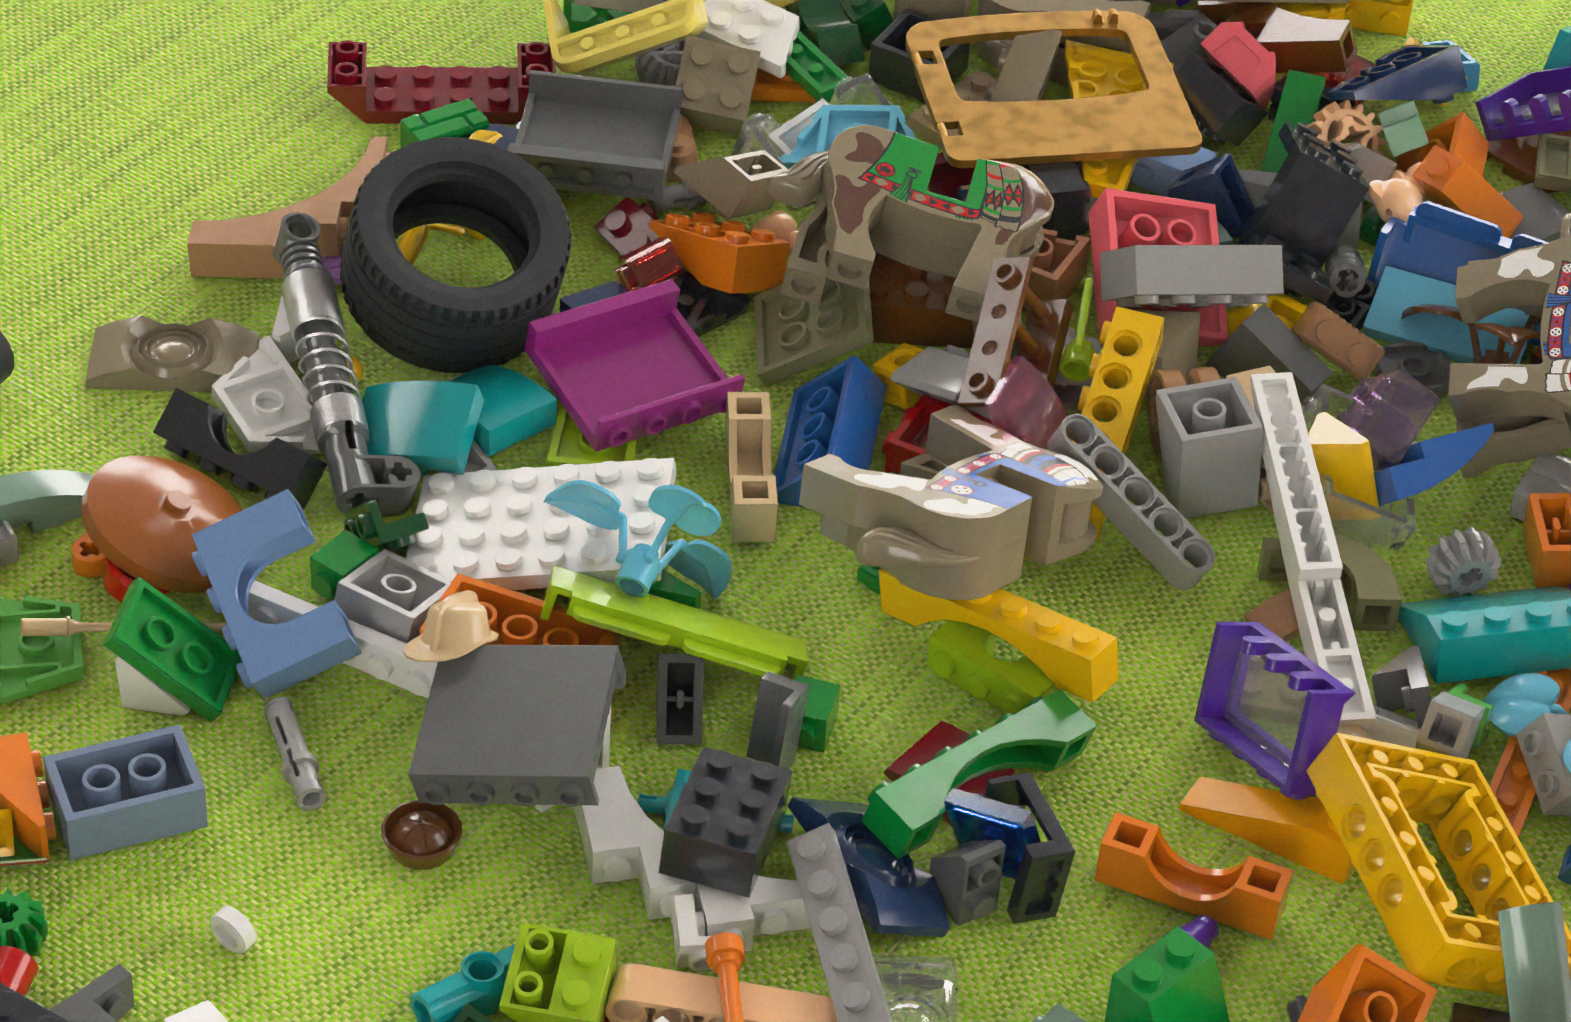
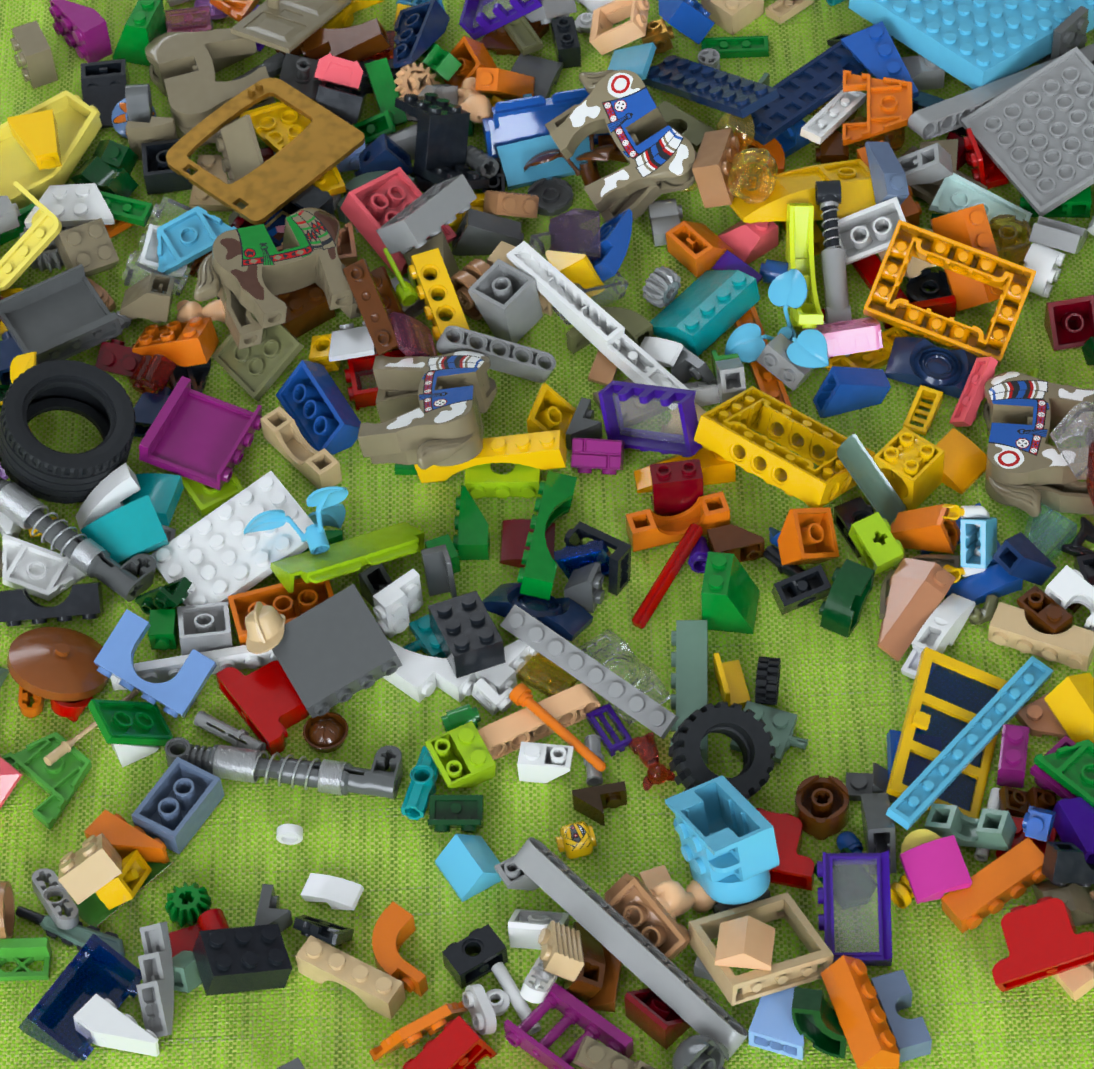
camera: 30 degrees left, 10 degrees up
none -> white slope [75,463,141,533]
none -> dark grey piece [164,737,403,799]
none -> red brick [216,660,310,756]
none -> green slope [352,110,396,145]
none -> white plate [373,569,424,638]
none -> green brick [441,704,481,732]
none -> green slope [453,485,490,560]
none -> clear yellow plate [518,652,578,697]
none -> yellow slope [527,383,576,444]
none -> dark grey slope [566,397,602,450]
none -> magenta brick [571,438,625,475]
none -> red axle [632,523,703,629]
none -> white slope [640,337,684,367]
none -> dark red panel [650,459,704,516]
none -> reddish brown slope [707,524,765,562]

